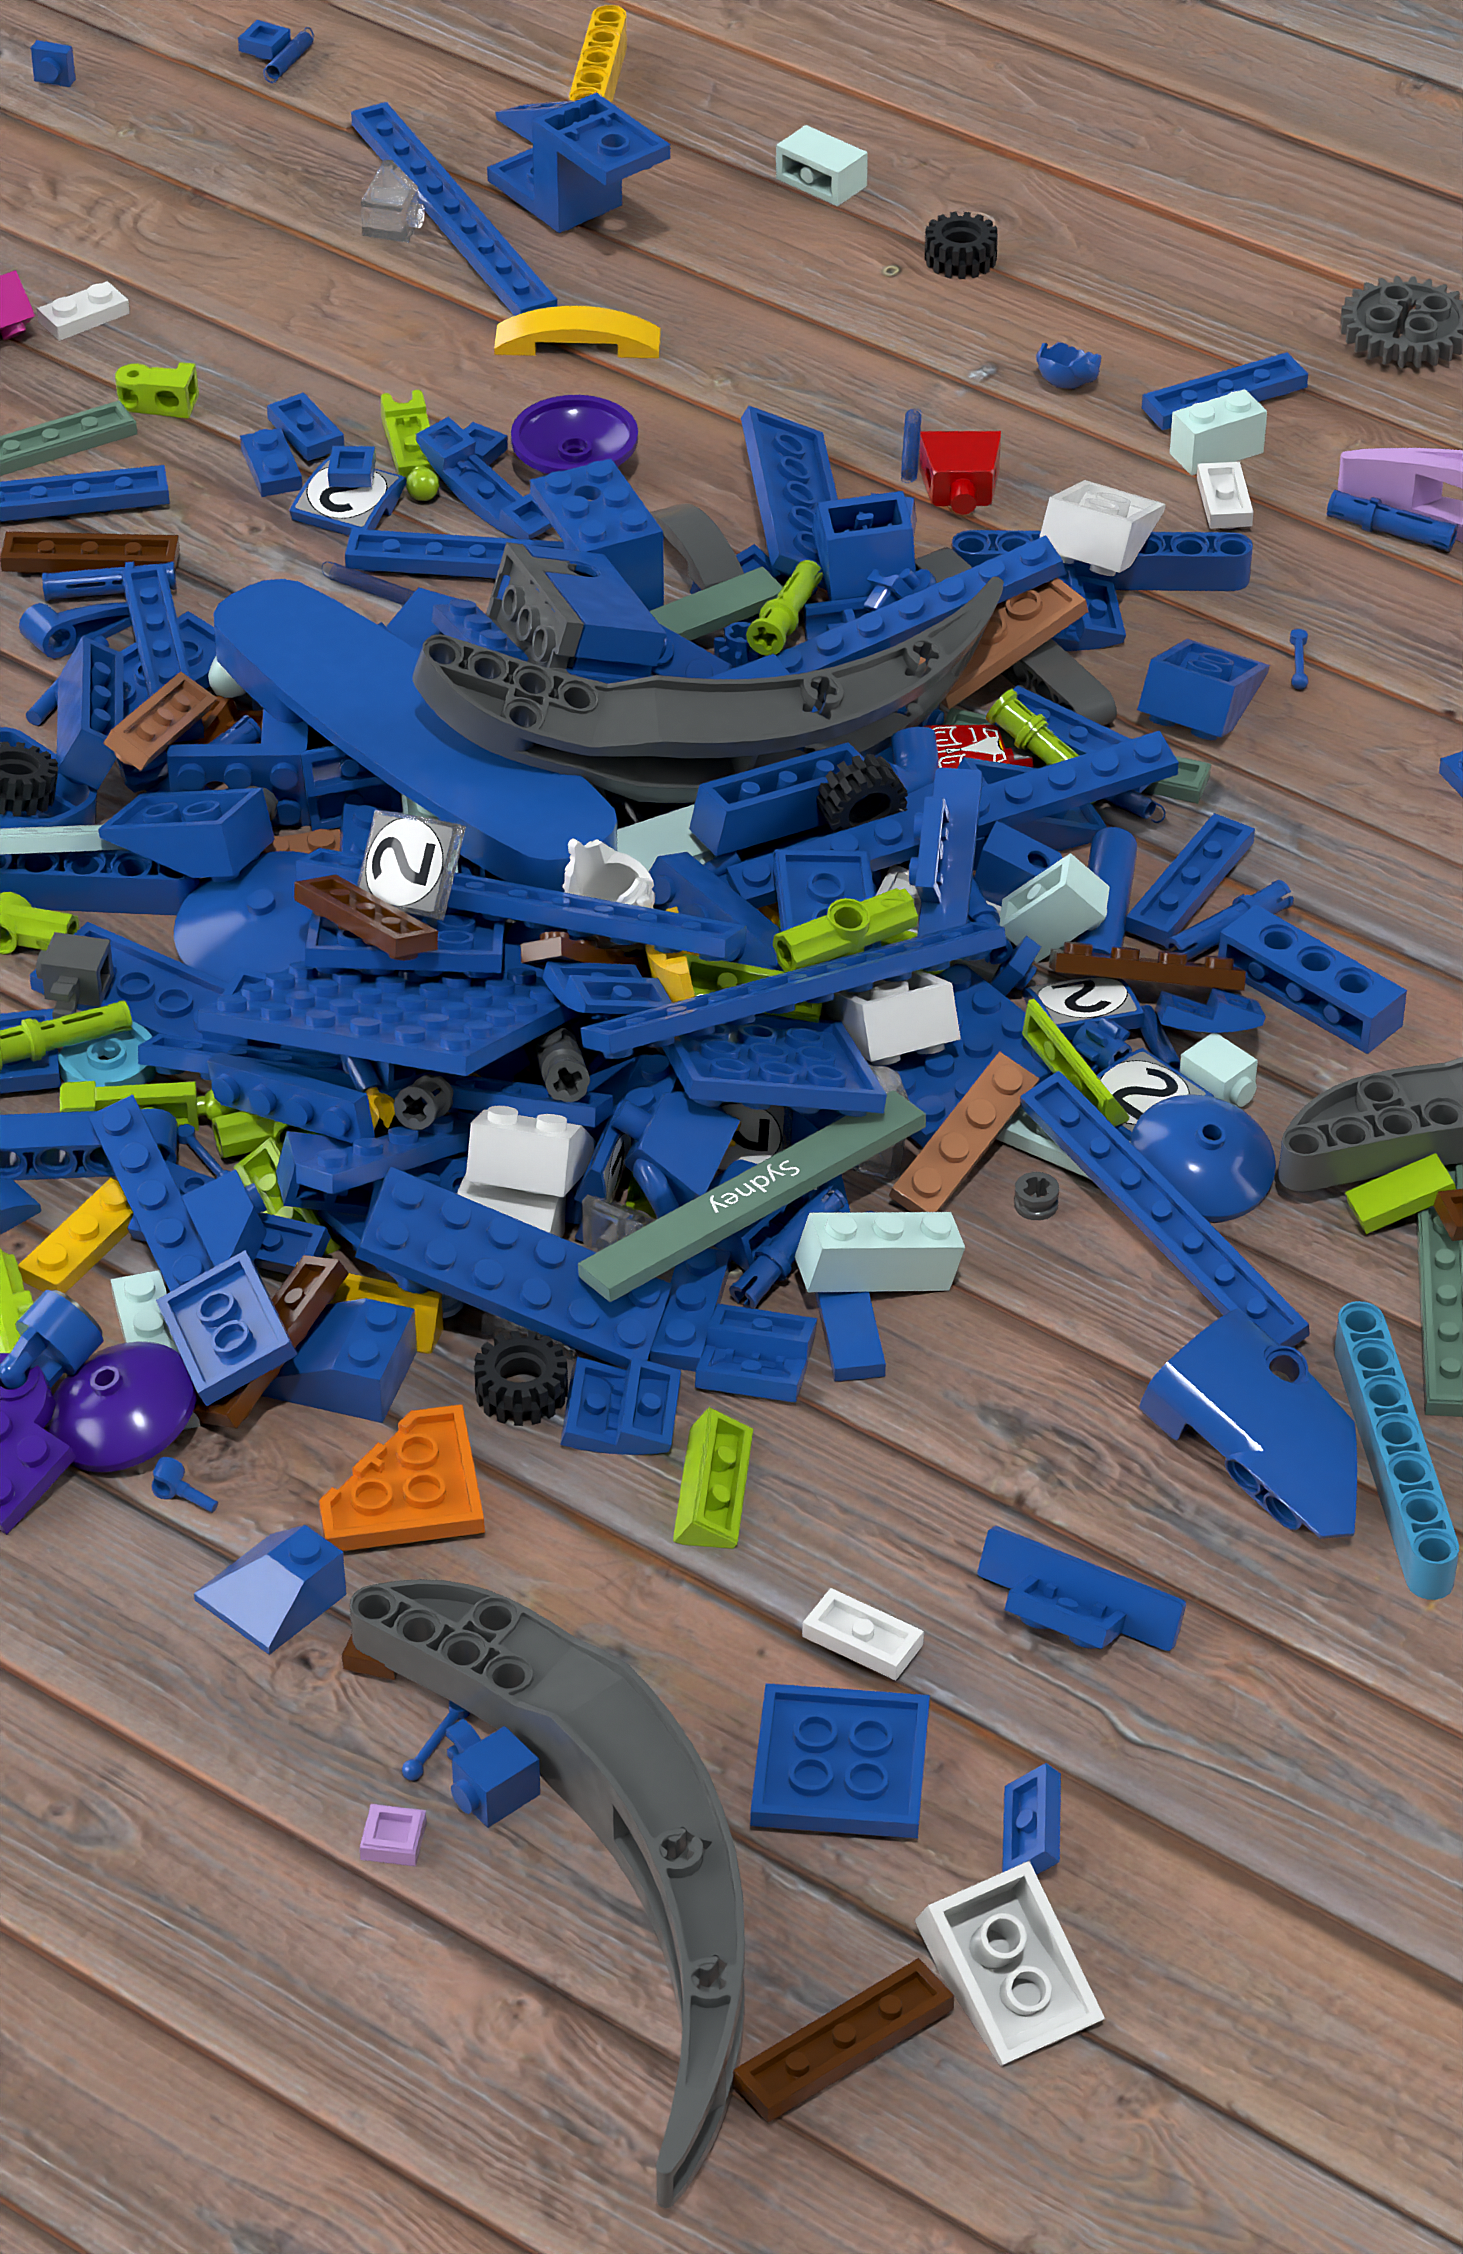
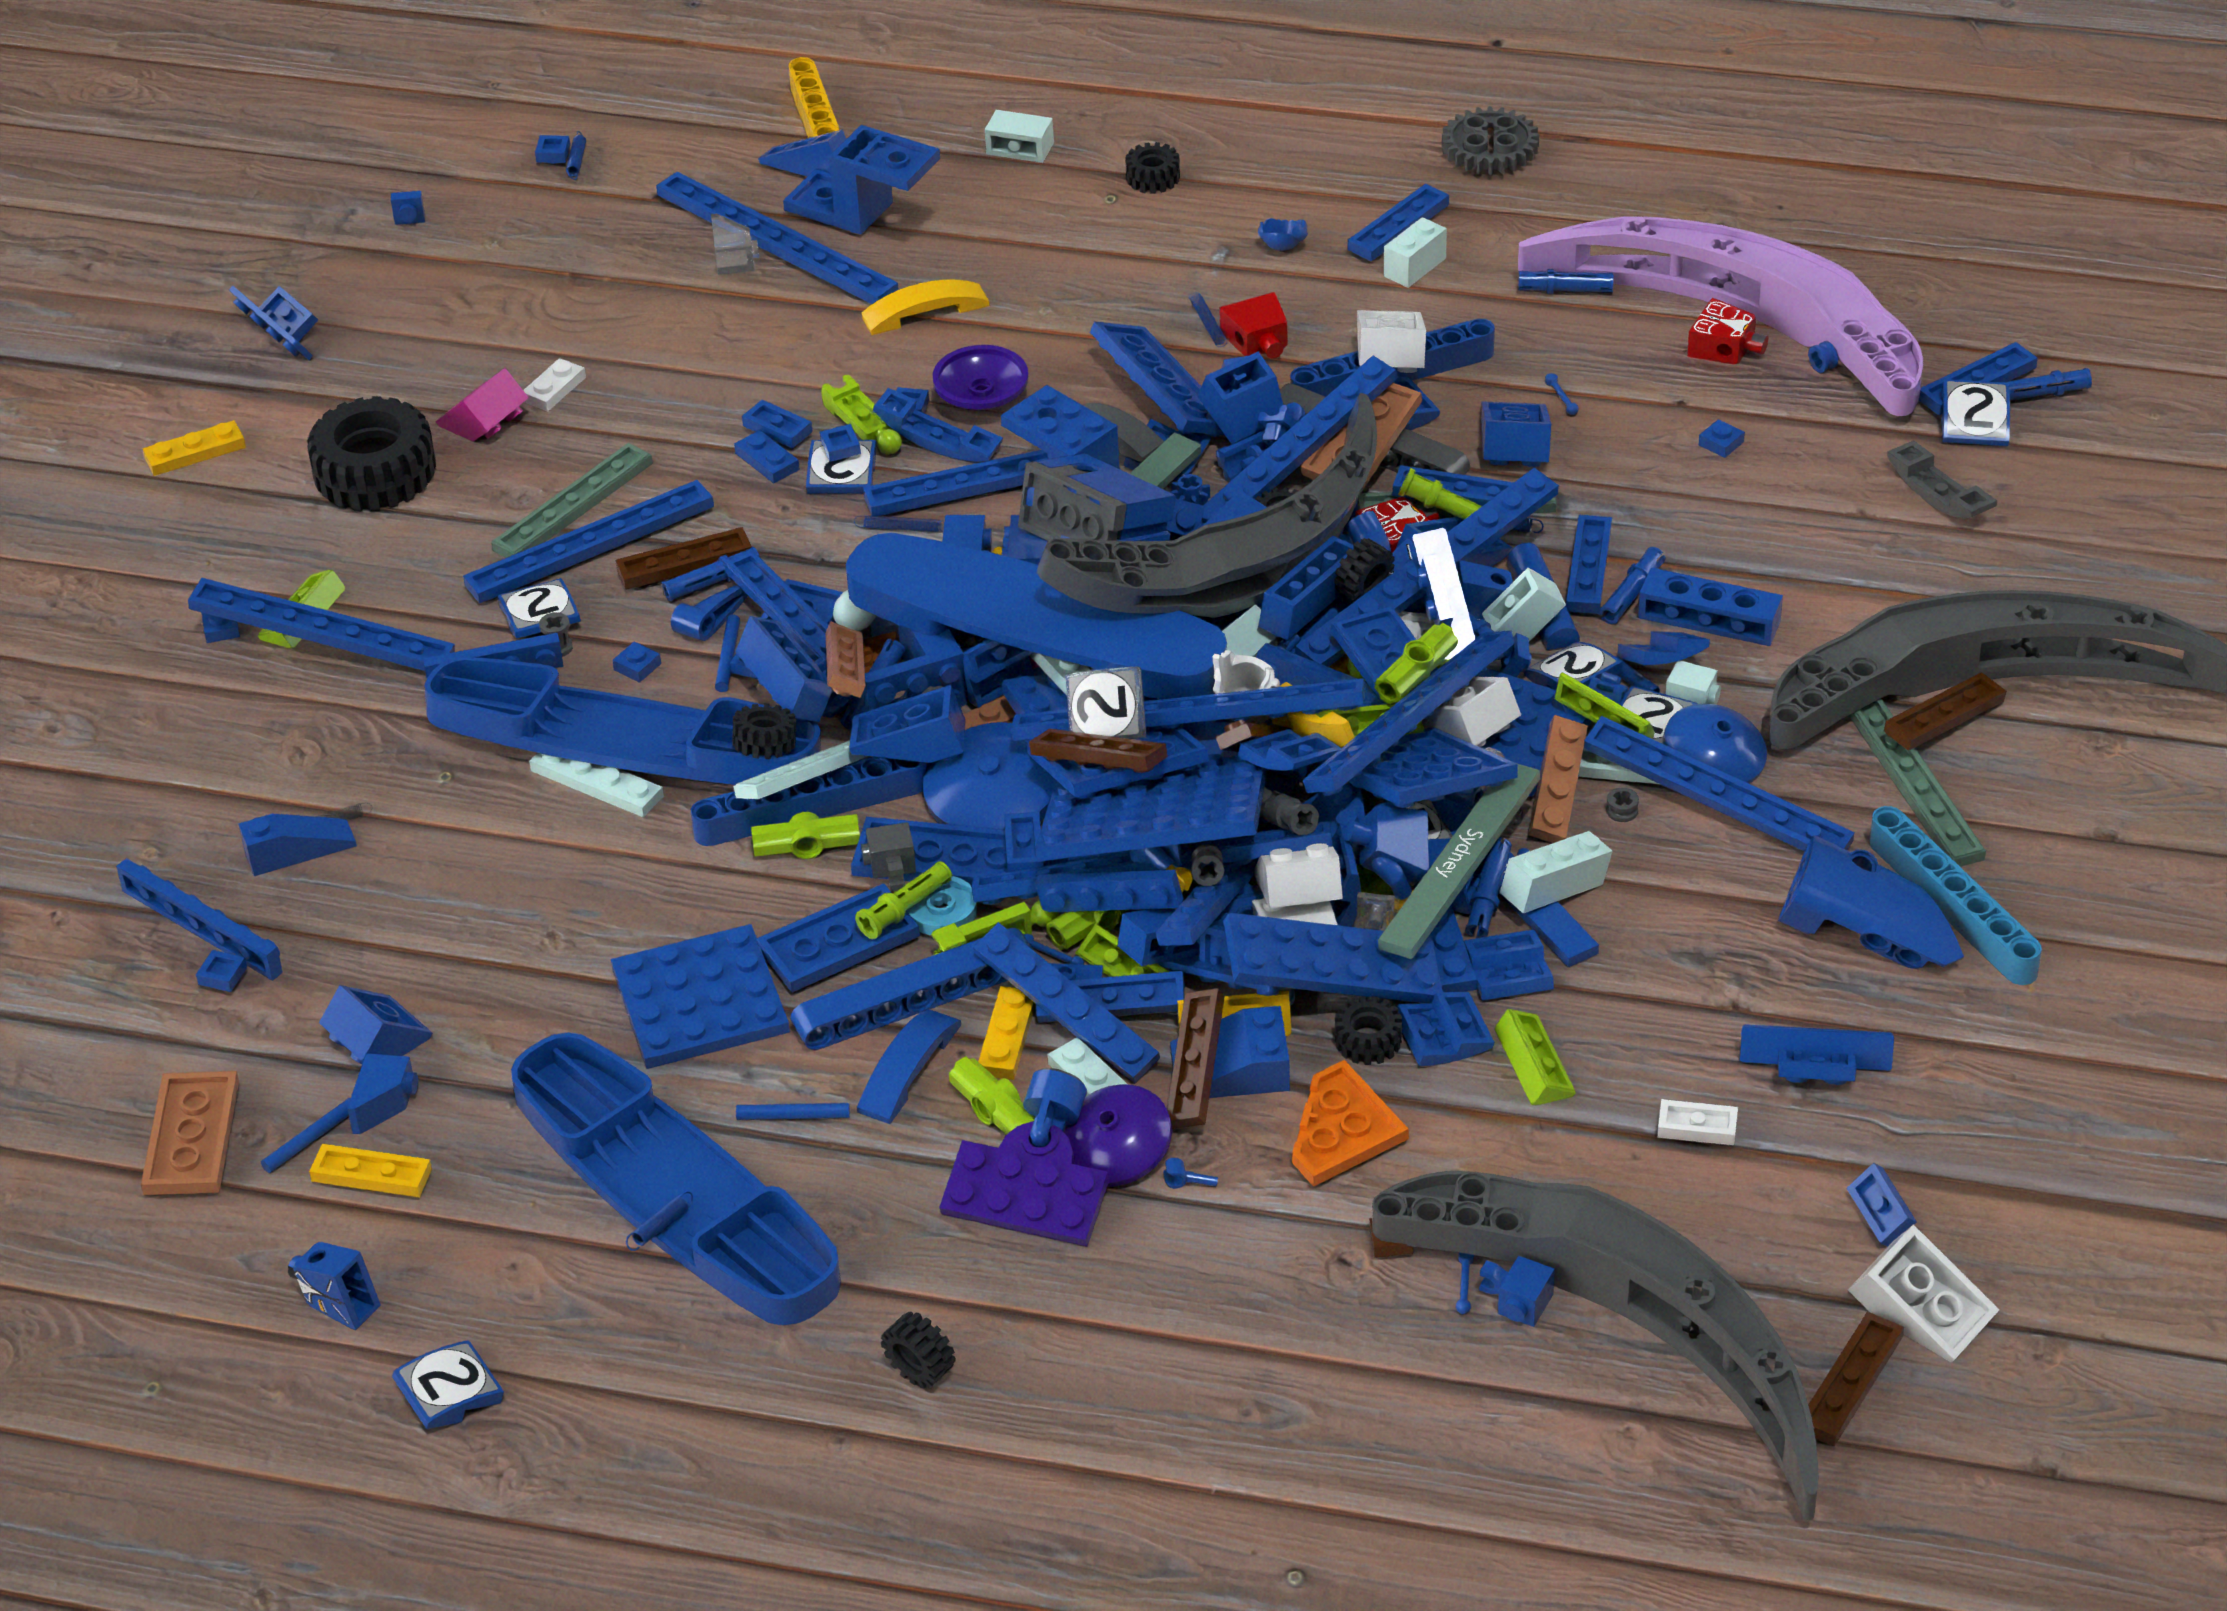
camera: 20 degrees left, 0 degrees up
lime leg [115,362,199,419] -> none
plate [156,1250,298,1406] -> none
blue slope [181,1169,267,1267] -> none
blue slope [194,1525,346,1655] -> none
lavender tile [360,1804,427,1866] -> none
blue plate [432,599,522,659] -> none
lime pin [746,560,823,656] -> none
blue plate [750,1683,930,1838] -> none
reddish brown plate [1049,942,1246,991] -> none
white plate [1197,462,1253,529] -> none
lime tile [1345,1153,1456,1234] -> none

